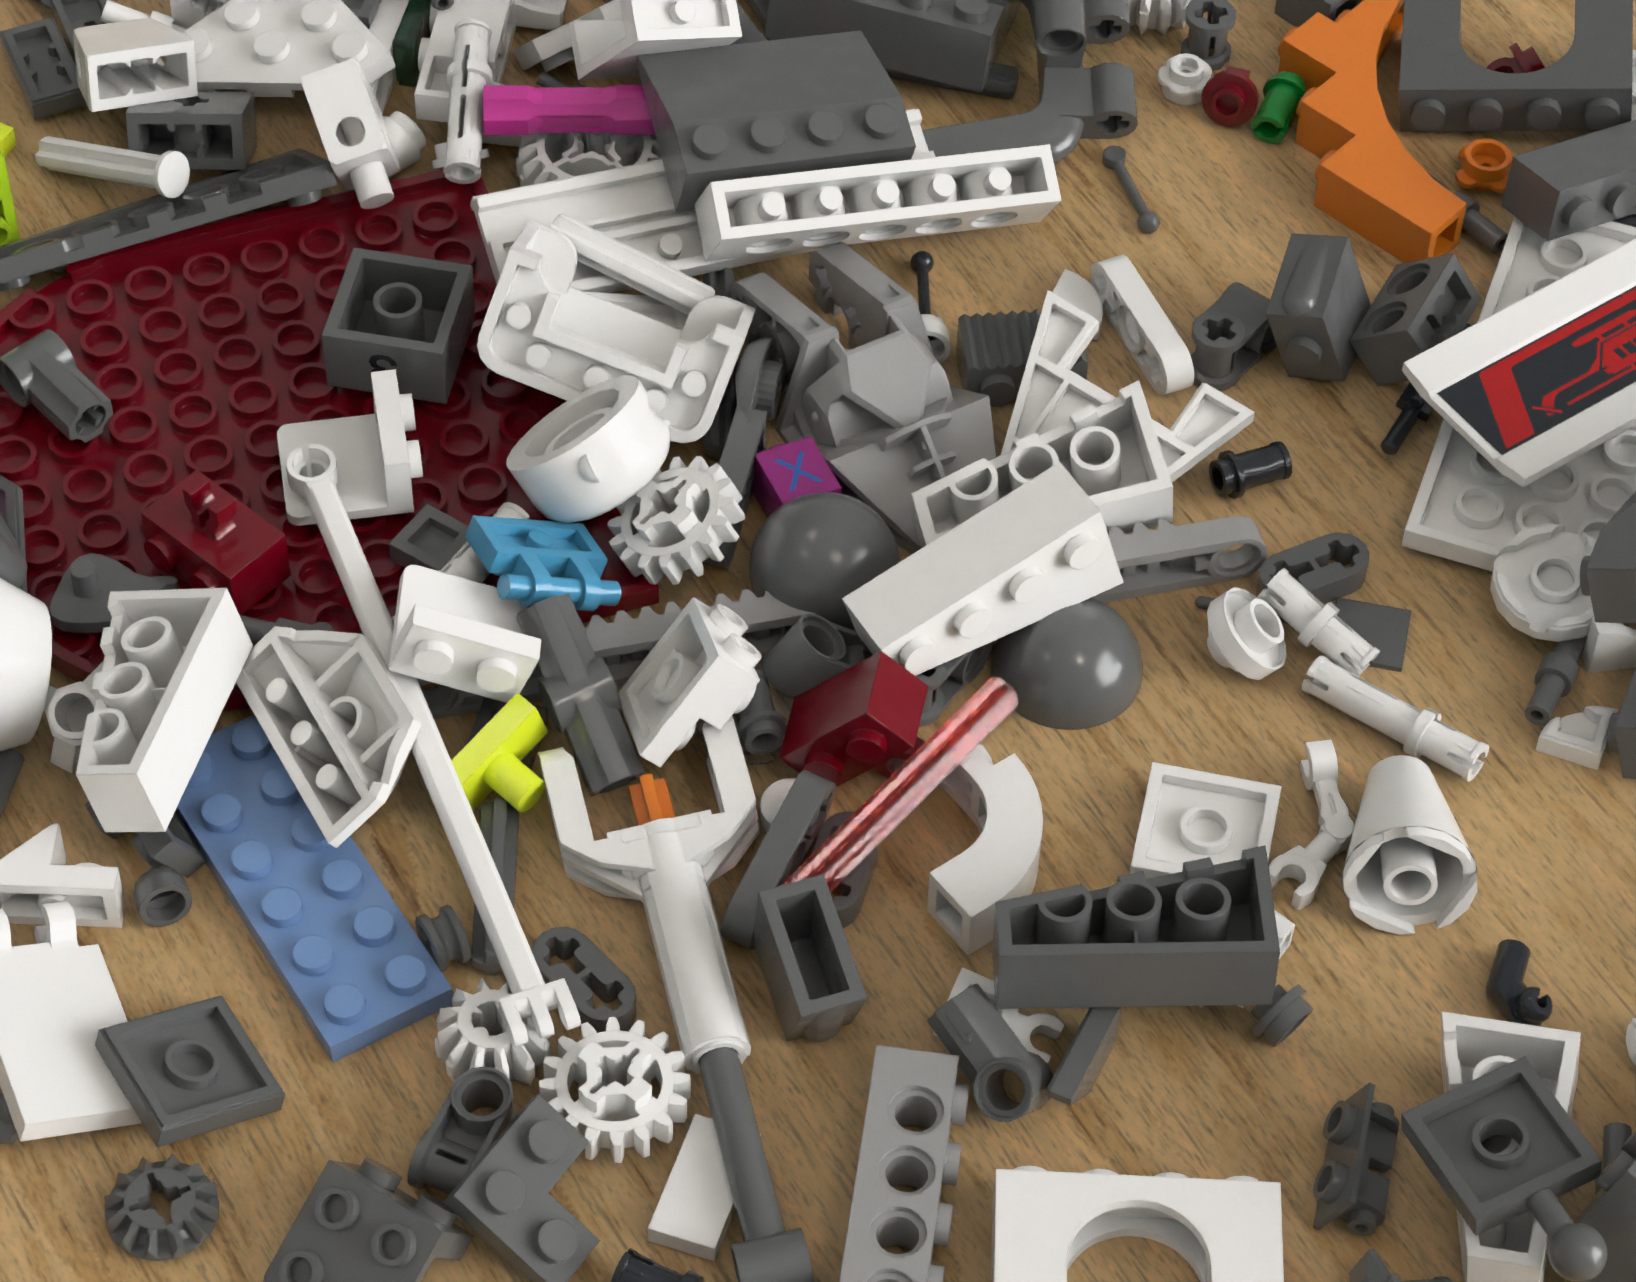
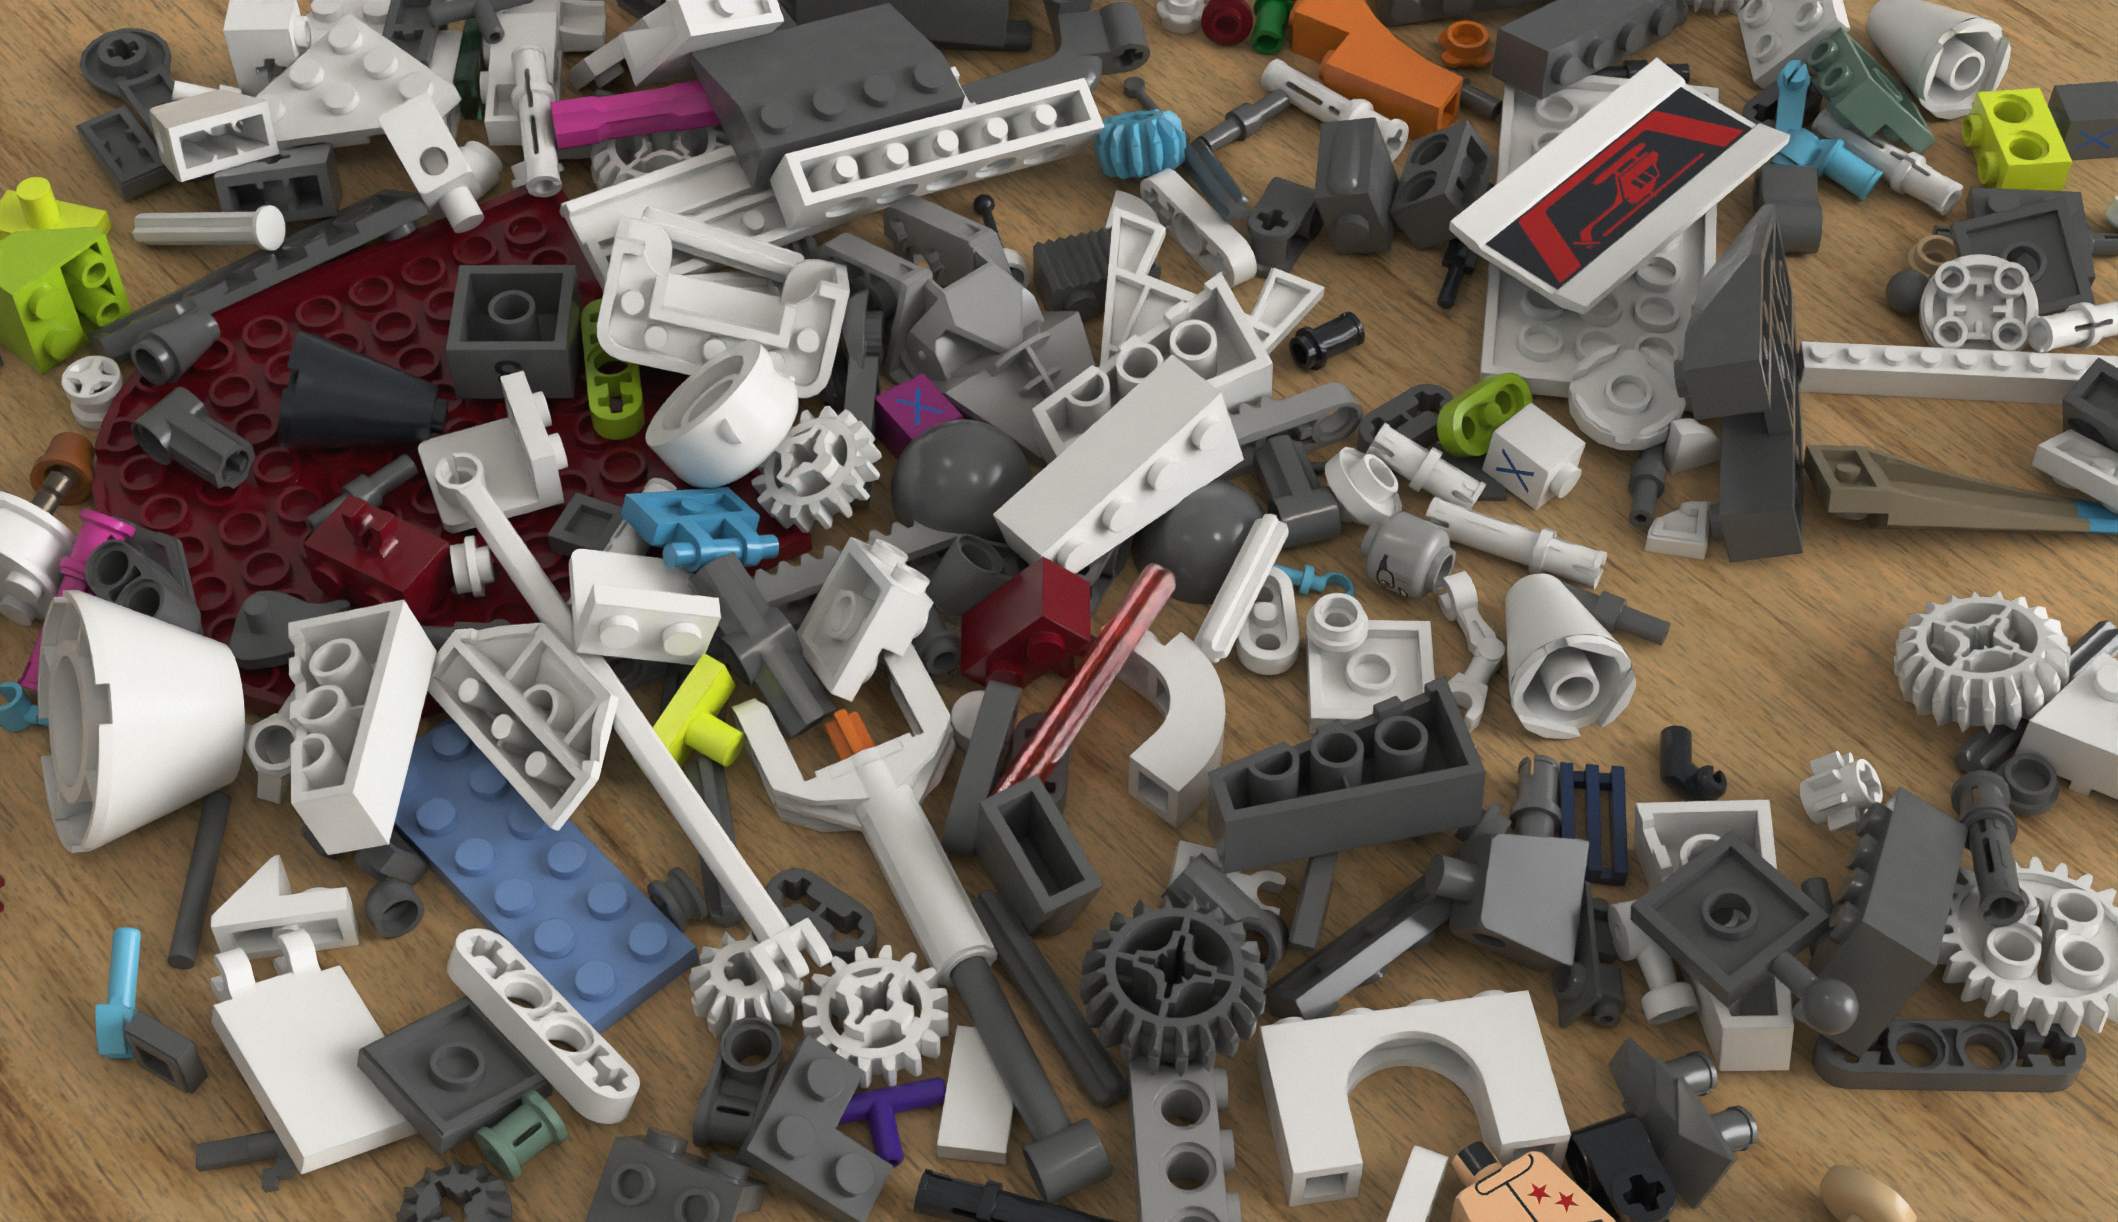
camera: 10 degrees left, 0 degrees up
none -> dark grey cone [131,310,220,385]
none -> black cone [278,331,449,450]
none -> dark grey bar [305,454,418,534]
none -> white beam [447,928,640,1124]
none -> white plate [450,535,495,598]
none -> sand green bush [474,1089,569,1183]
none -> lime beam [581,298,645,440]
none -> dark purple piece [838,1077,946,1168]
none -> dark grey axle [971,889,1128,1109]
none -> dark grey gear [1080,894,1267,1077]
none -> medium azure gear [1093,109,1187,179]
none -> dark grey axle [1182,138,1250,223]
none -> white axle [1194,514,1289,663]
none -> dark grey bar [1198,89,1290,152]
none -> white plate [1235,566,1300,675]
none -> dark grey piece [1253,435,1341,550]
none -> white pin [1261,59,1409,162]
none -> dark grey plate [1263,853,1459,1020]
none -> medium azure hand [1273,564,1354,597]
none -> white plate [1306,593,1369,652]
none -> light grey head [1361,511,1456,600]
none -> torso [1425,833,1589,972]
none -> lime plate [1437,373,1533,458]
none -> white brick [1482,403,1586,510]
none -> flat silver pin [1509,755,1562,837]
none -> dark blue tile [1558,762,1628,885]
none -> dark grey bar [1561,581,1671,646]
none -> white leg [1608,899,1700,1025]

